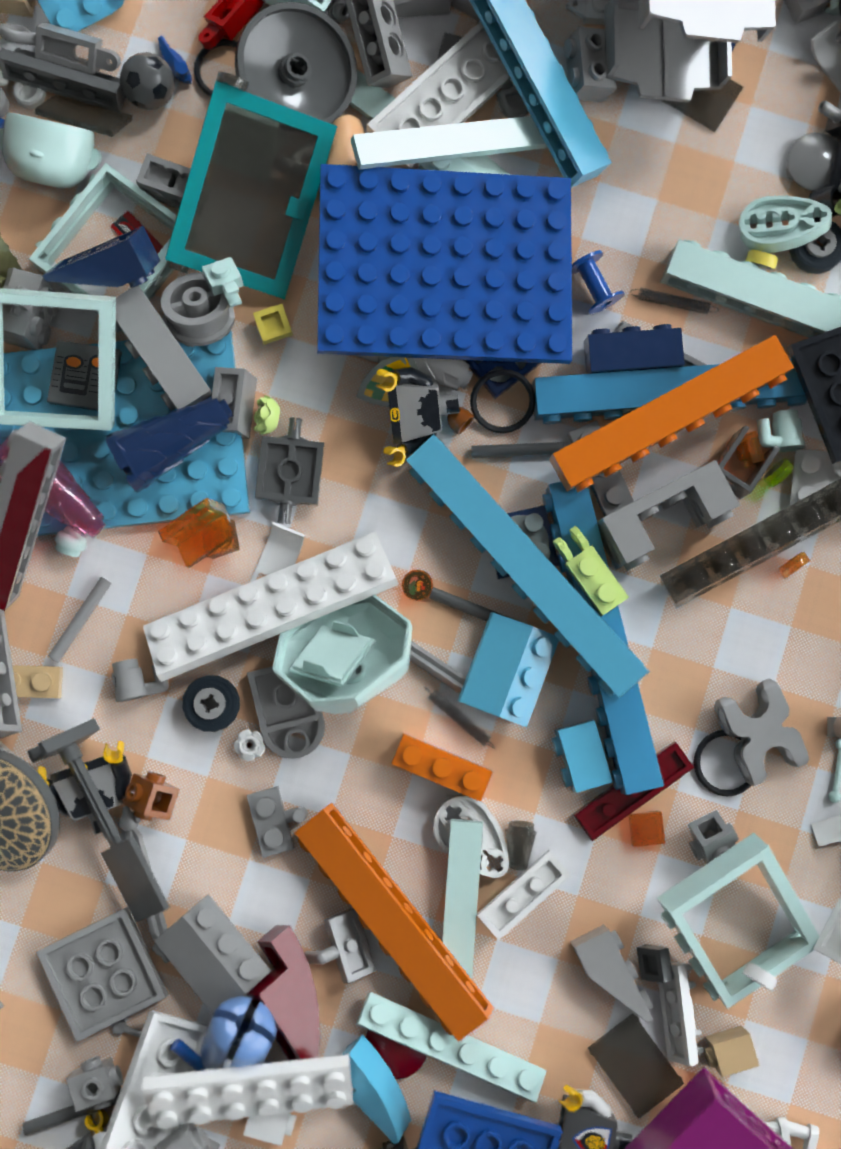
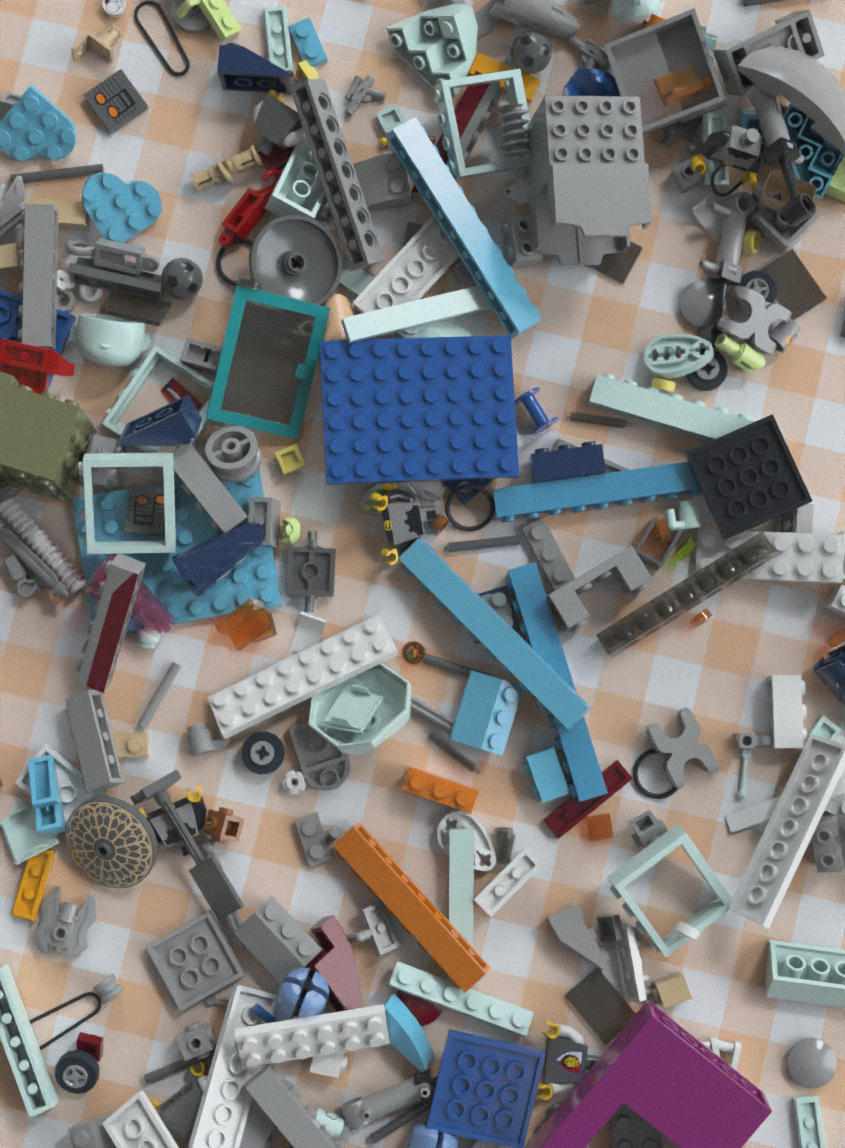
camera: 10 degrees right, 0 degrees up
blue bar [158,36,192,84] -> none
light aqua plate [202,257,244,308] -> none
orange brick [549,335,794,492] -> none
yellowish green hinge [553,526,629,617] -> none

